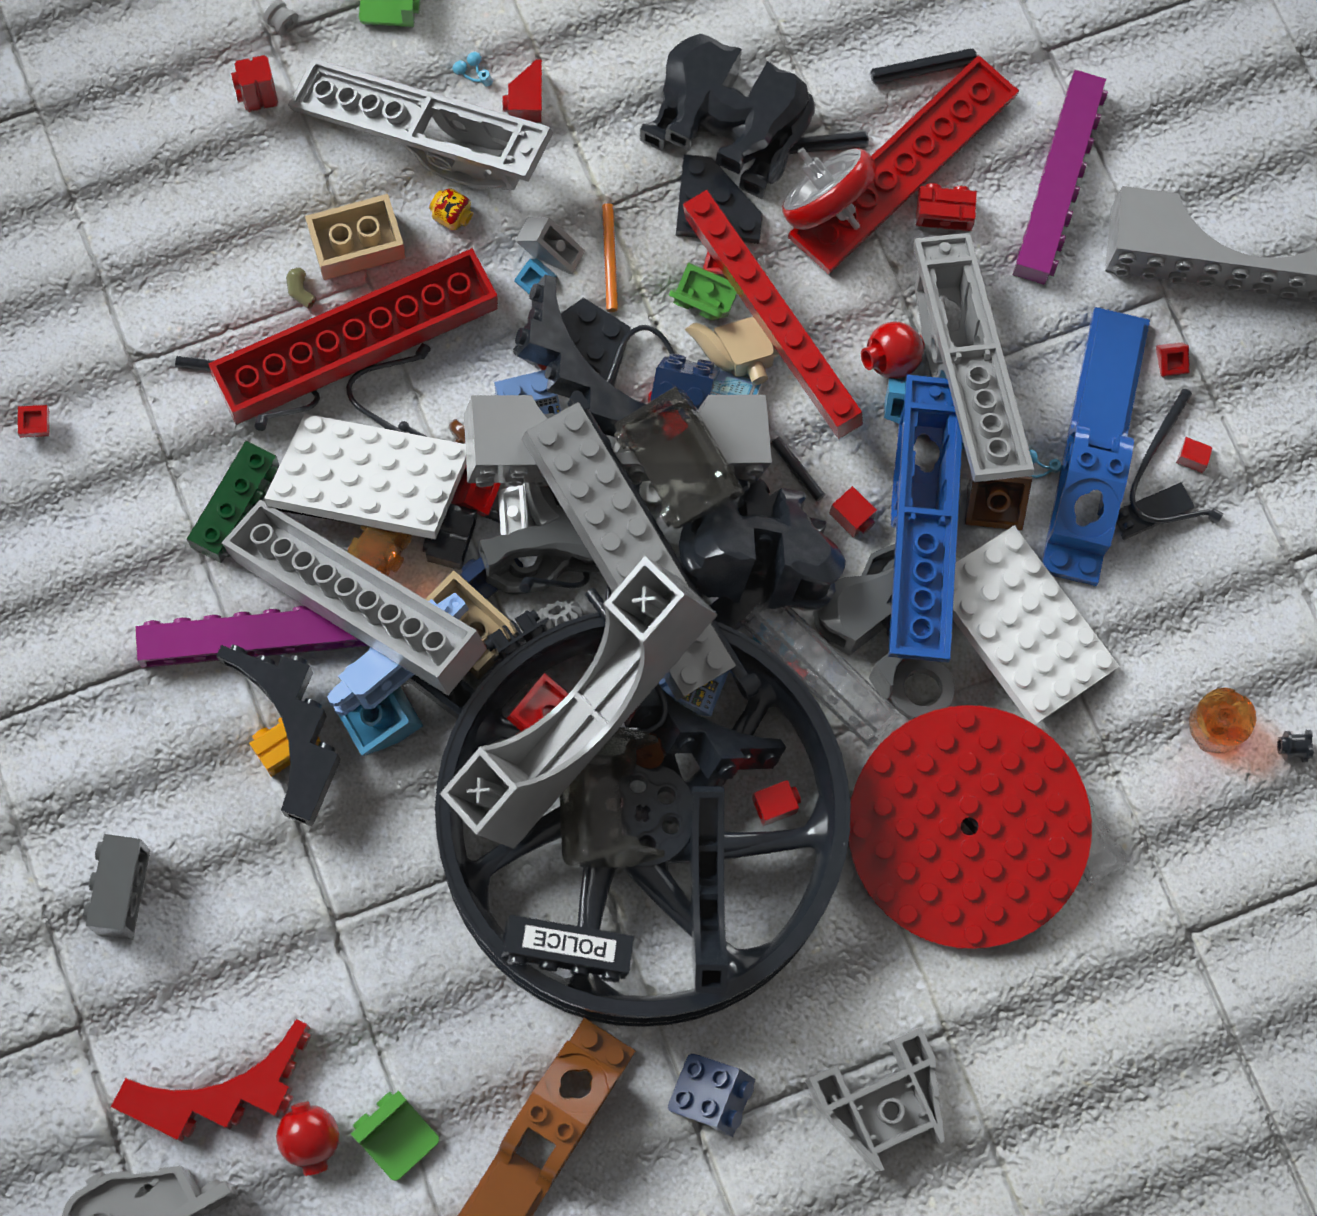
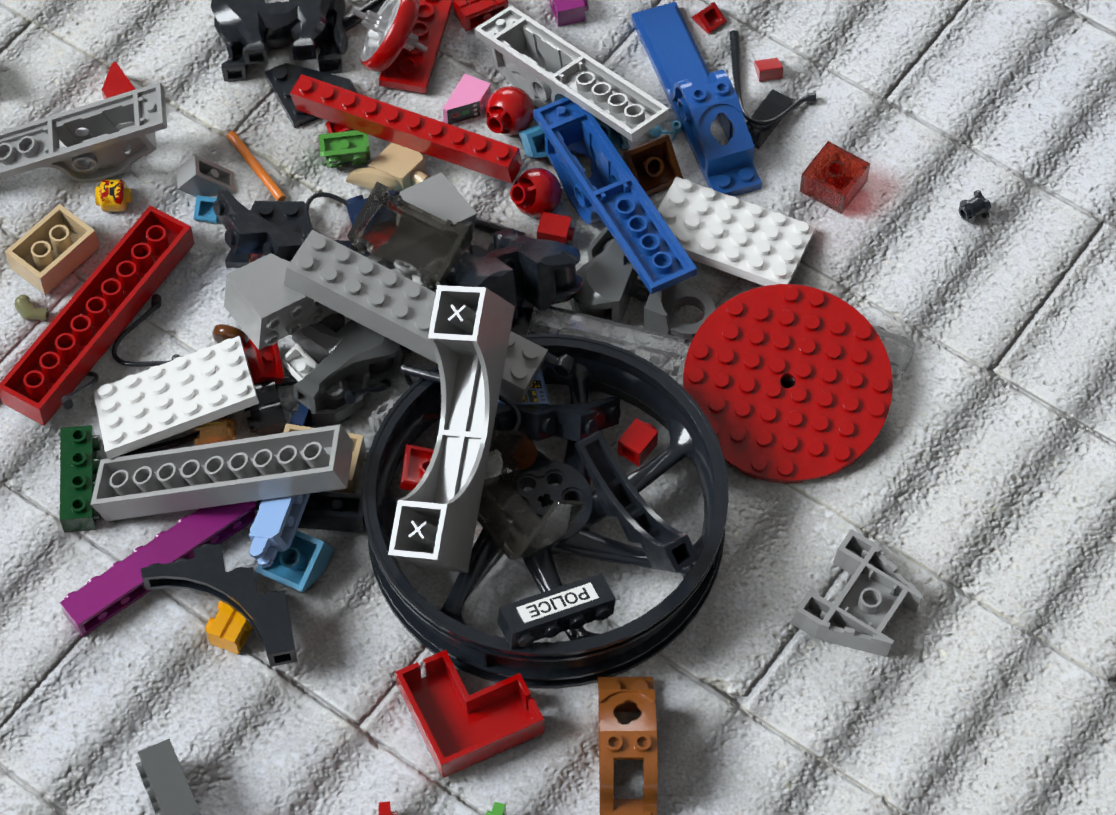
camera: 25 degrees left, 15 degrees down
medium azure piece [453,52,493,87] -> none
black hinge [484,610,549,661] -> none
dark blue bracket [668,1053,756,1137] -> none
clear orange brick [1189,688,1257,754] -> none
none -> light grey bush [391,260,417,280]
none -> red piece [395,650,545,778]
none -> bright pink slope [443,74,492,124]
none -> red brick [510,168,562,218]
none -> clear red brick [800,141,870,214]

